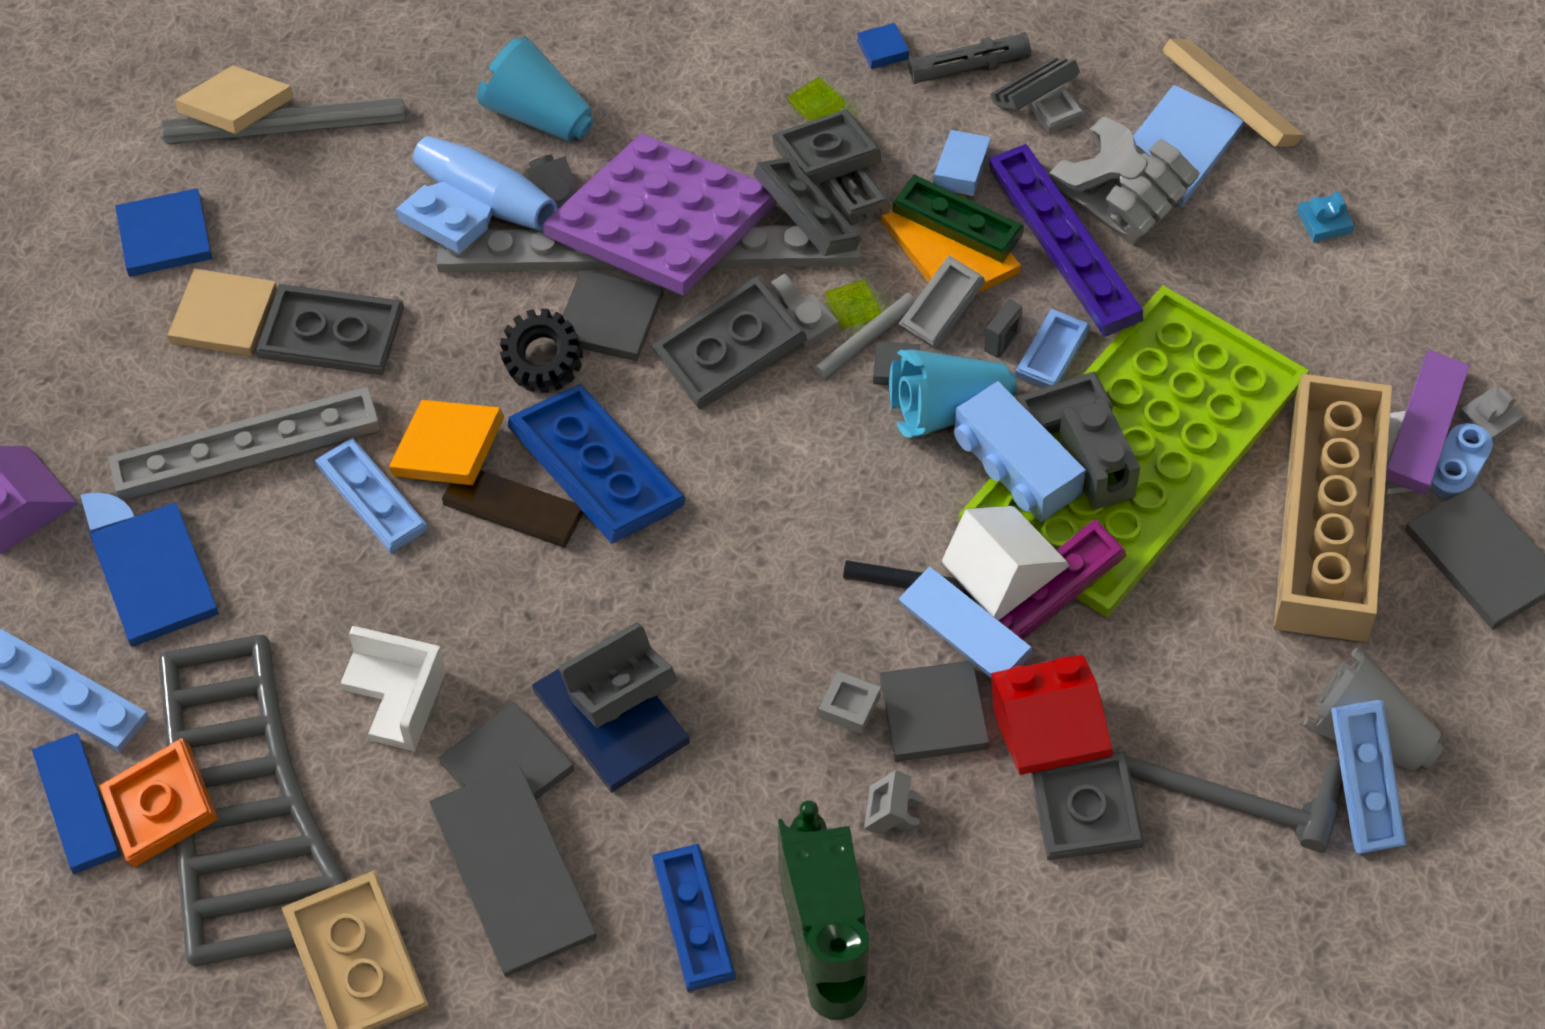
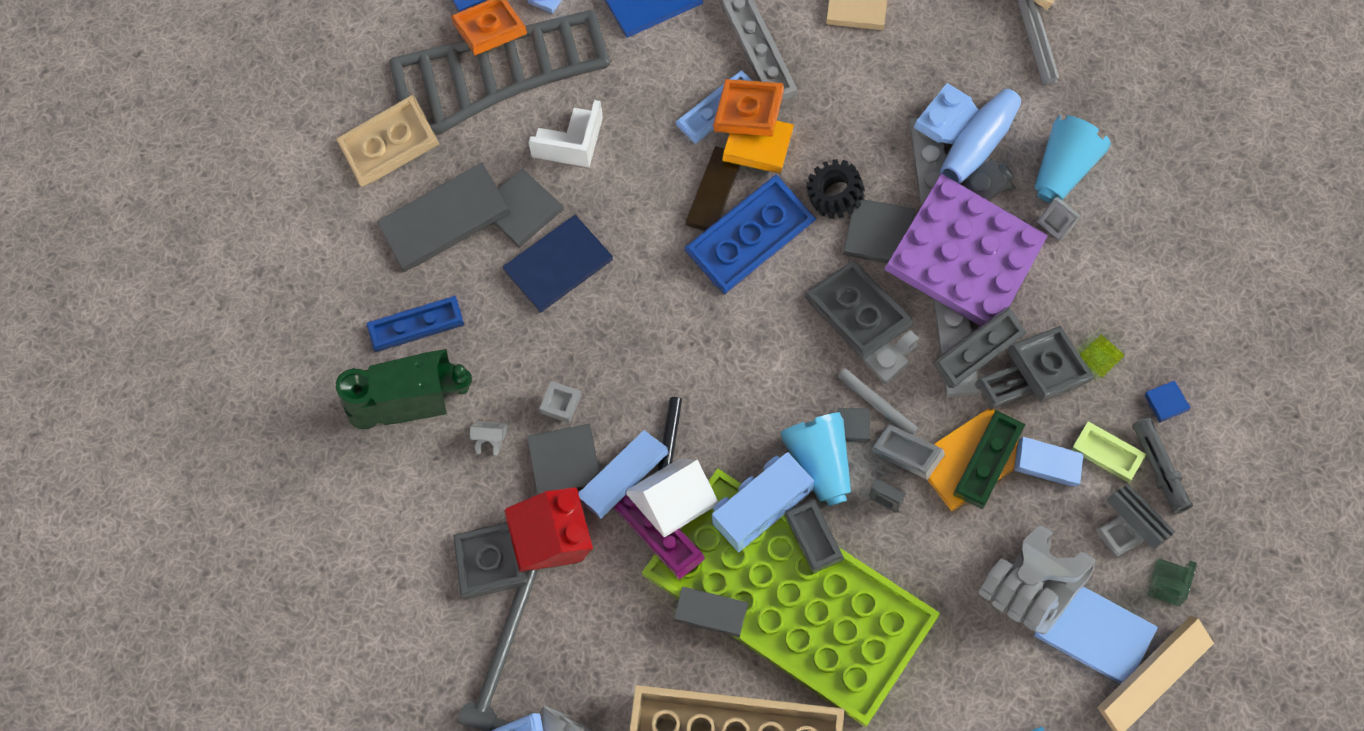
camera: 90 degrees right, 10 degrees up
dark grey tile [256,284,404,376] -> none
dark grey bracket [559,623,677,728] -> none
clear neon green tile [825,279,881,330] -> none
dark purple plate [989,144,1143,337] -> none
light blue tile [1015,308,1091,388] -> none
dark grey brick [1059,397,1140,510] -> none
none -> dark grey tile [674,586,748,638]
none -> orange tile [713,79,784,136]
none -> light grey tile [1037,197,1081,241]
none -> yellowish green tile [1071,421,1146,483]
none -> clear green panel [1147,559,1197,607]

